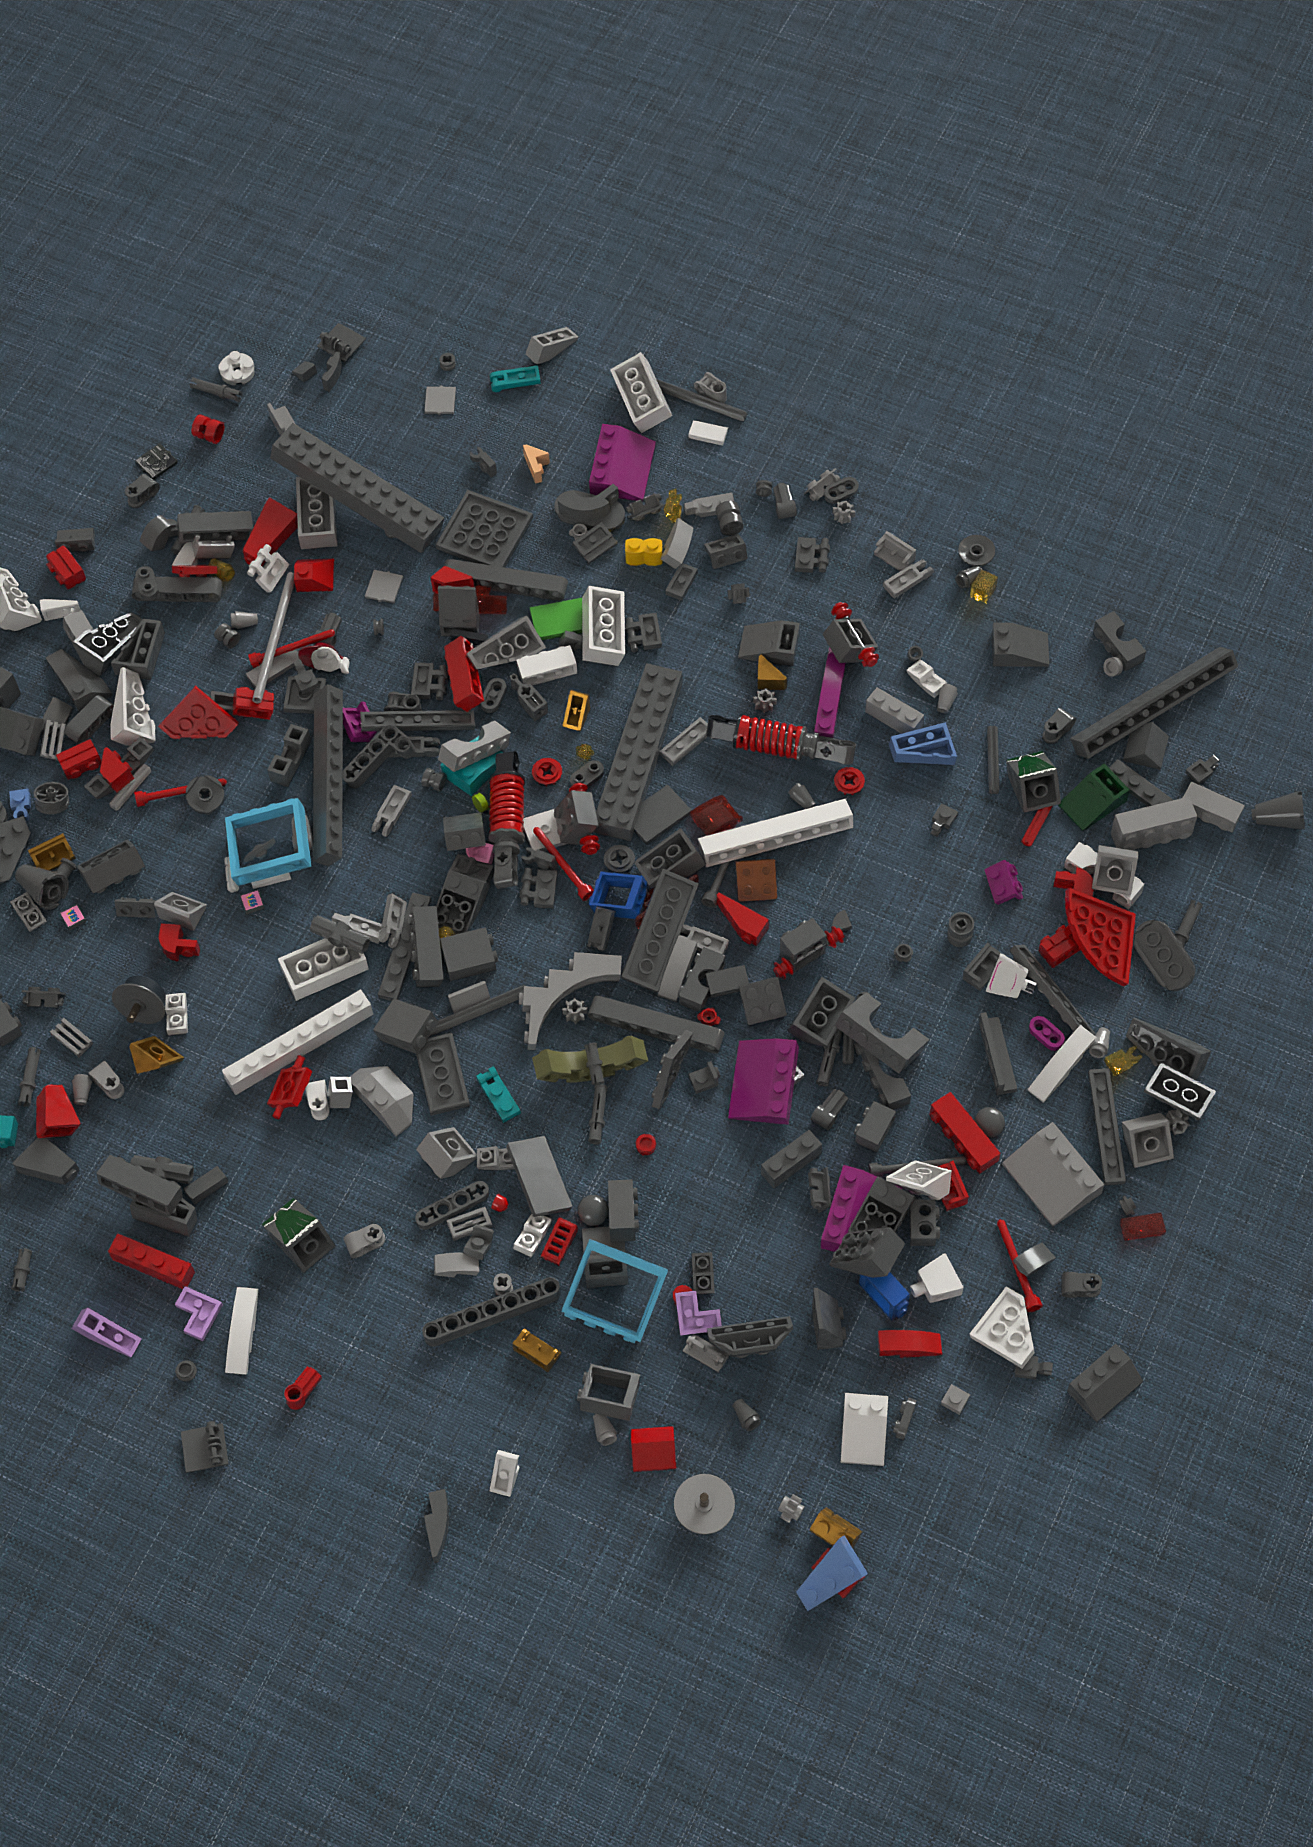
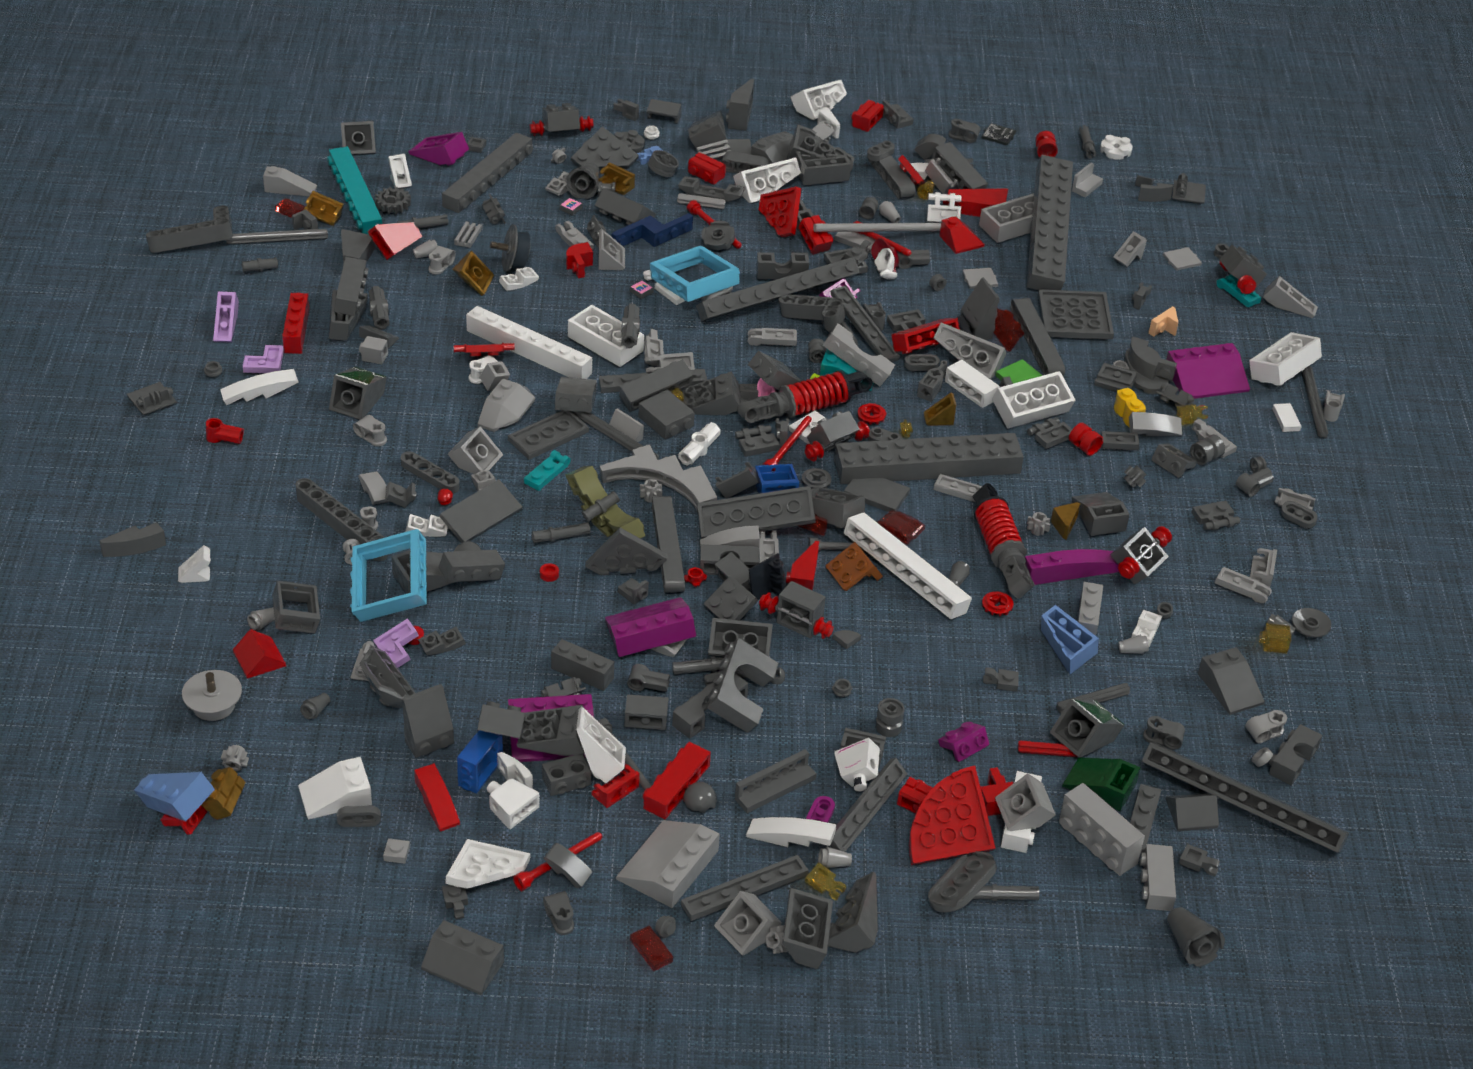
camera: 60 degrees right, 20 degrees down
red slope [100,747,135,793] -> none
dark grey piece [244,838,276,862] -> none
red slope [430,566,474,594] -> none
light grey tile [446,1207,492,1241] -> none
pearl gold hinge [512,1328,561,1372] -> none
red slope [541,1217,578,1266] -> none
light grey gear [833,501,855,524] -> none
none -> light grey bush [343,539,360,565]
none -> light grey brick [359,336,388,364]
none -> white slope [497,752,533,789]
none -> light grey hinge [555,221,594,250]
none -> dark blue bracket [612,213,693,247]
none -> white piece [678,422,721,466]
none -> black hinge [748,553,786,600]
none -> red wheel [1069,422,1104,456]
none -> light grey slope [1113,231,1147,267]
none -> dark grey brick [1219,244,1267,294]
none -> light grey piece [1245,710,1287,743]

